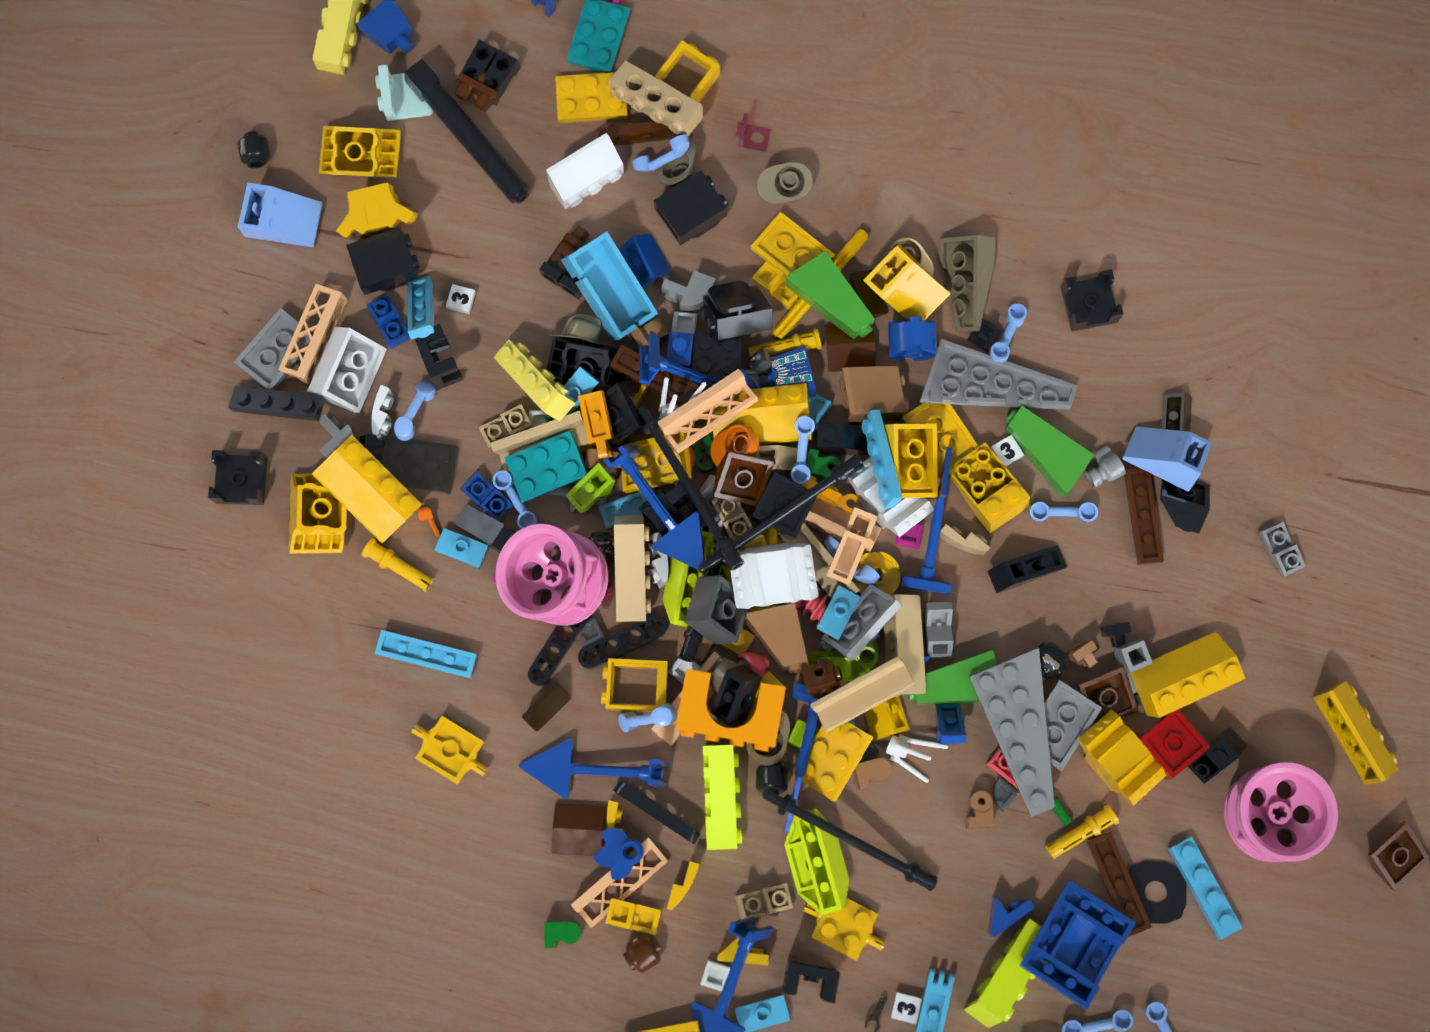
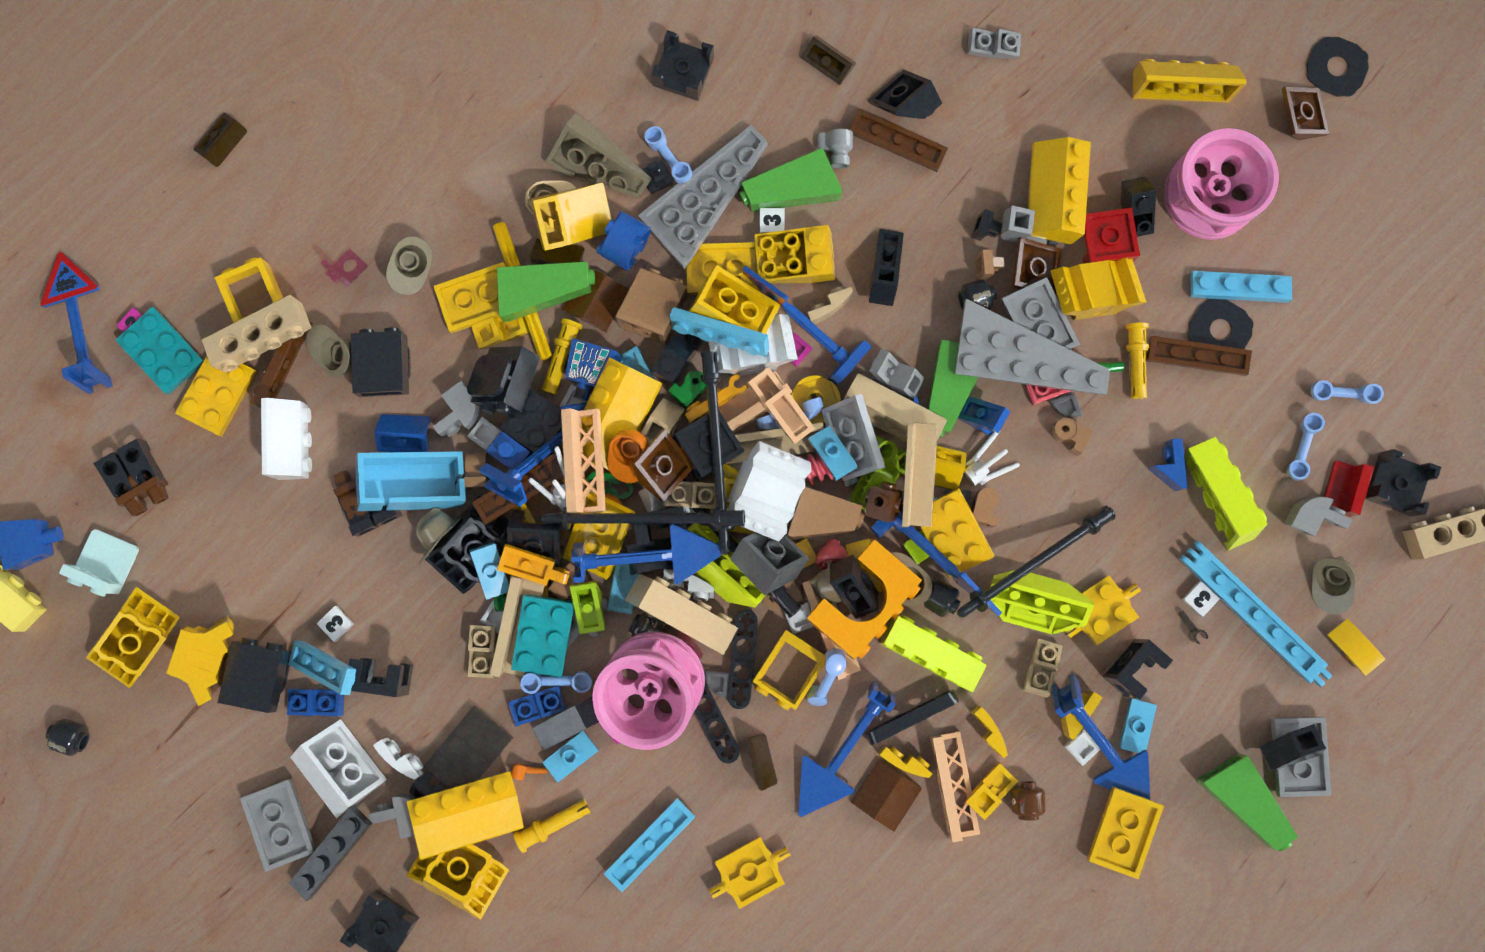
camera: 60 degrees left, 5 degrees up
light blue slope [238,183,323,248] -> none
light nougat fence [278,284,348,385] -> none
light blue bar [394,381,436,441] -> none
black brick [404,58,529,204] -> none
light yellow brick [493,339,575,422] -> none
green leg [544,921,582,948] -> none
blue plate [593,829,644,880] -> none
light blue bar [632,135,690,172] -> none
flat silver tile [746,347,772,372] -> none
light blue bar [791,415,815,484] -> none
blue slope [1019,880,1136,1010] -> none
light blue bar [1029,502,1098,522] -> none
light blue slope [1122,426,1212,492] -> none

